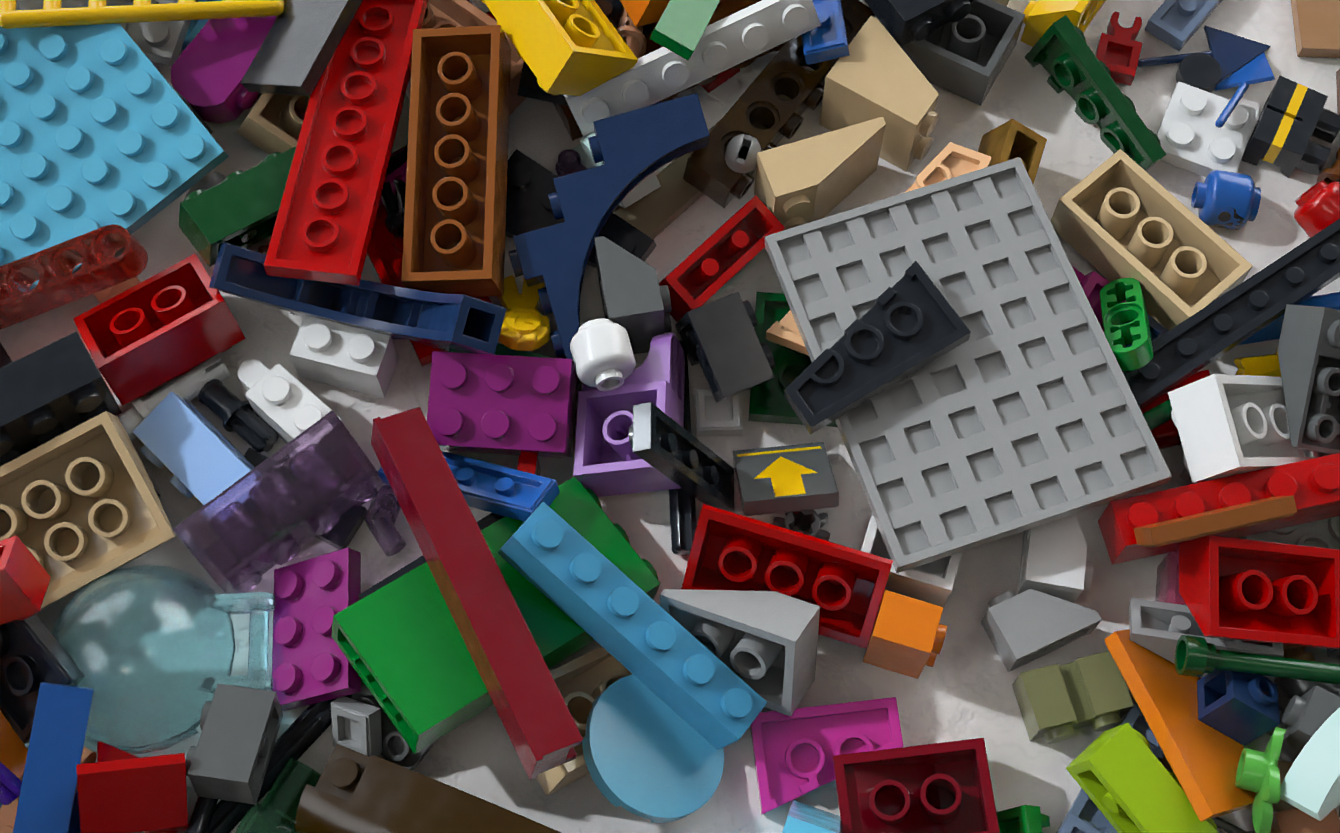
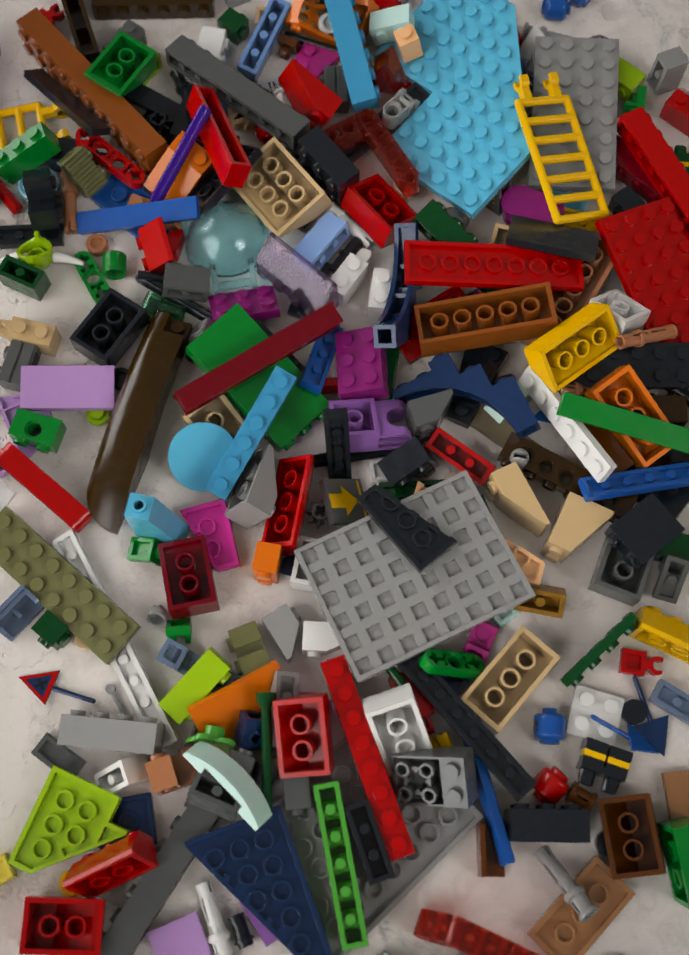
camera: 80 degrees right, 5 degrees up
yellow piece [498,275,550,351] -> none
white head [570,318,636,391] -> none
dark orange tile [1133,496,1298,547] -> none

